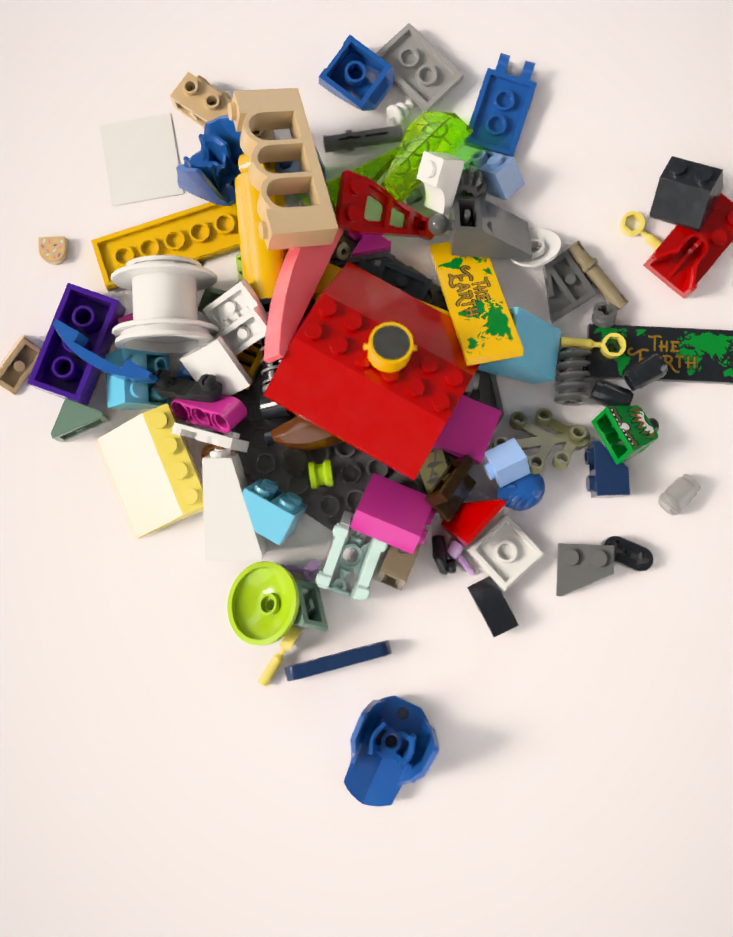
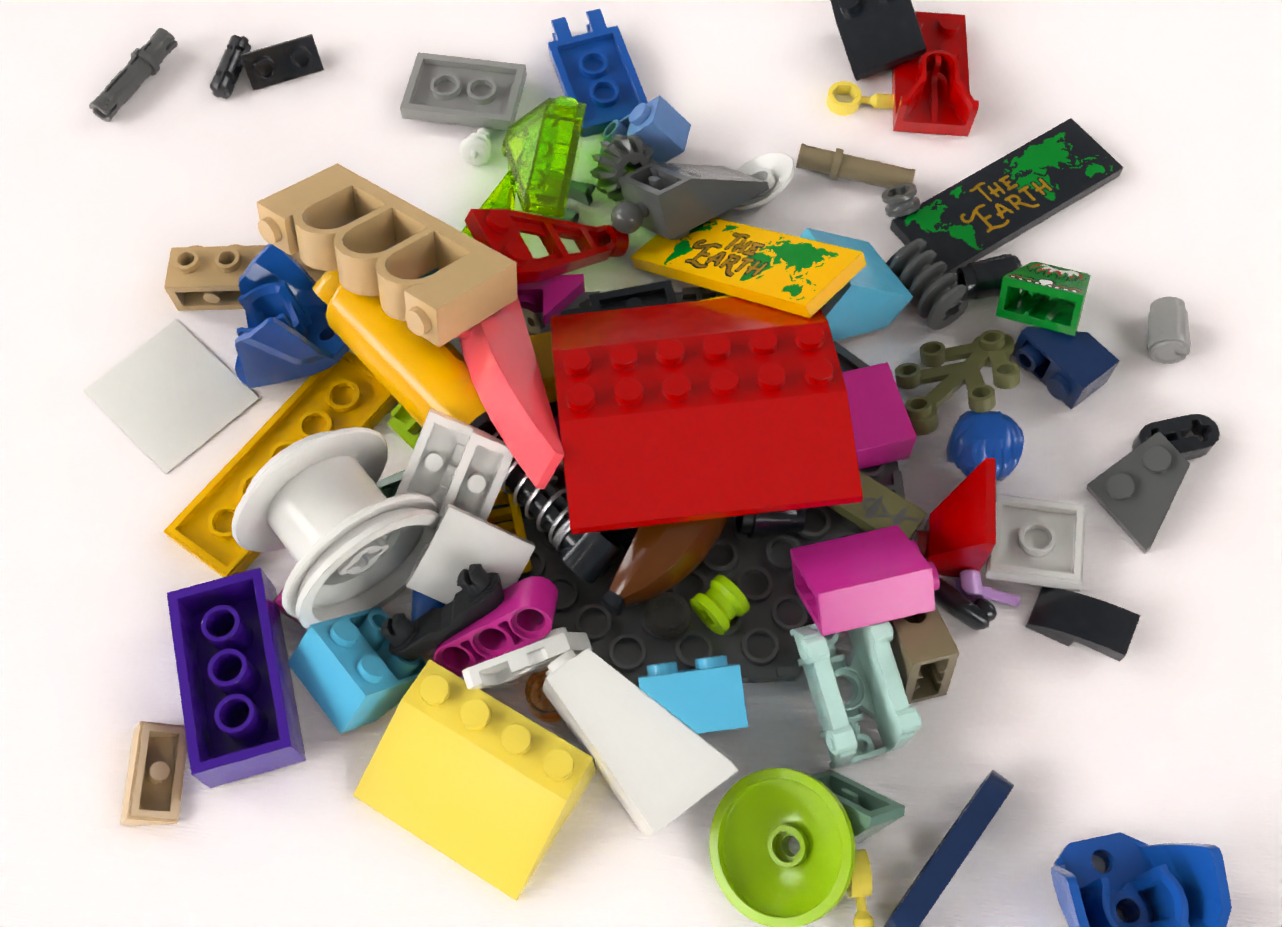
camera: 35 degrees left, 20 degrees down
tan tile [38,236,68,265] -> none
sand green slope [51,398,110,443] -> none
blue slope [53,319,158,383] -> none
lavender hand [282,559,321,581] -> none
blue slope [318,34,394,111] -> none
dark grey pin [323,124,403,153] -> none
piece [363,322,417,373] -> none
white arch [417,151,465,215] -> none
dark brown panel [425,454,476,522] -> none
light blue brick [483,438,530,488] -> none
dark grey wing [543,250,597,323] -> none
light yellow piece [560,333,626,359] -> none
black piece [623,353,668,391] -> none

